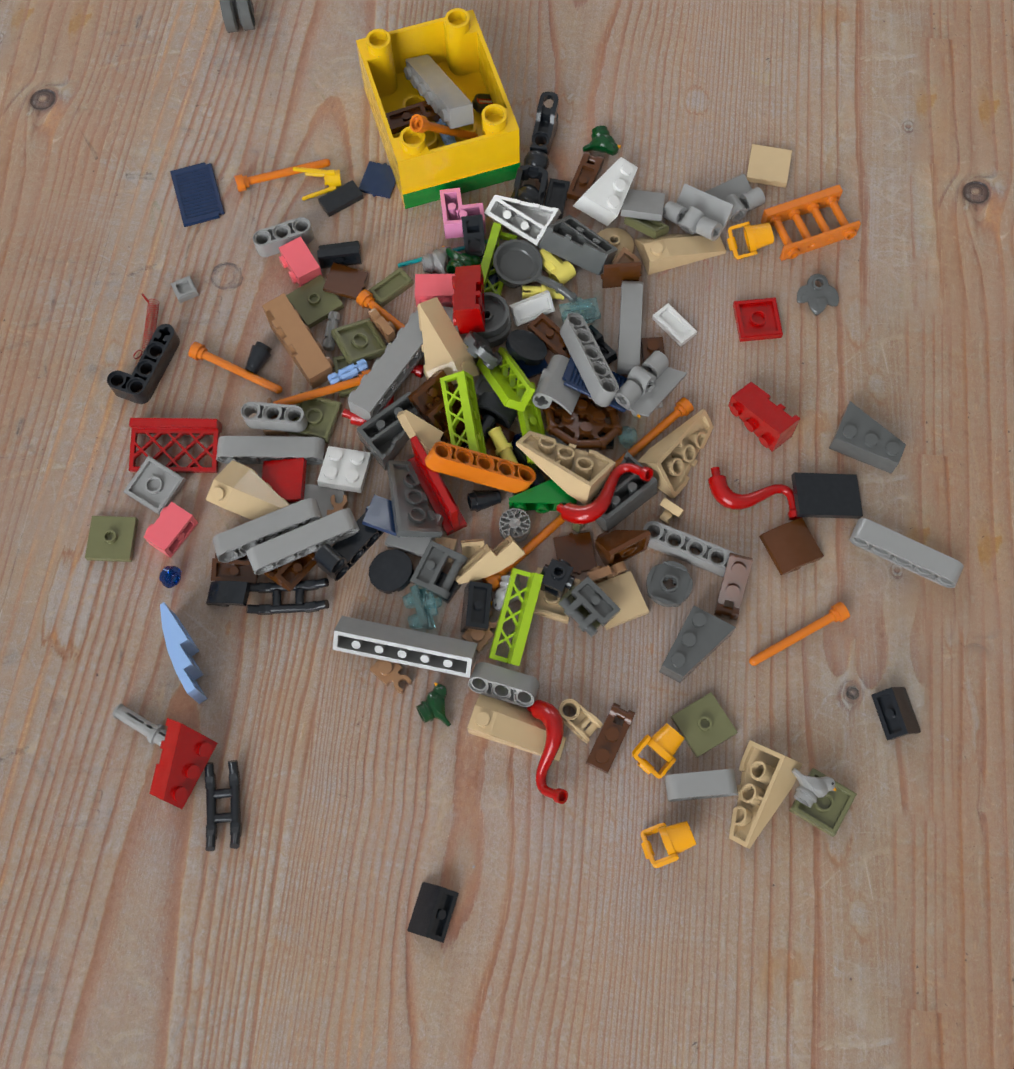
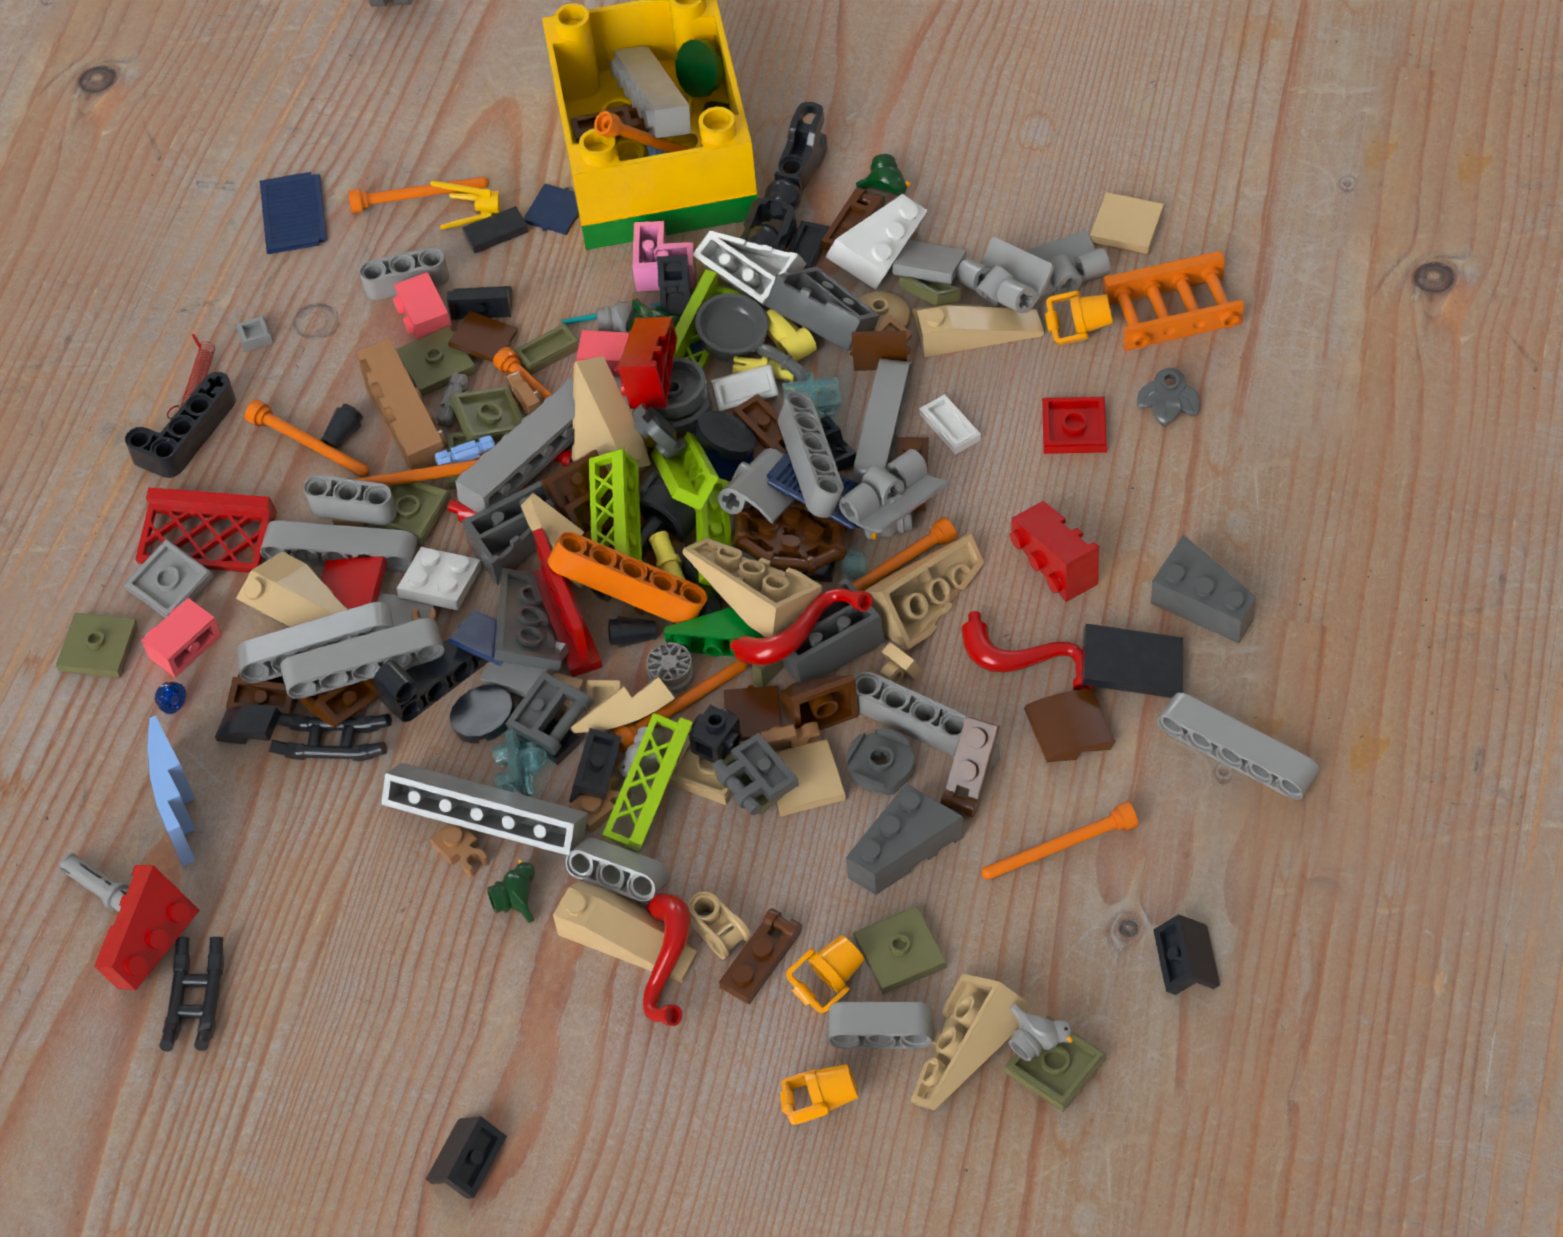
camera: 10 degrees right, 15 degrees down
none -> dark green tile [675,39,723,98]

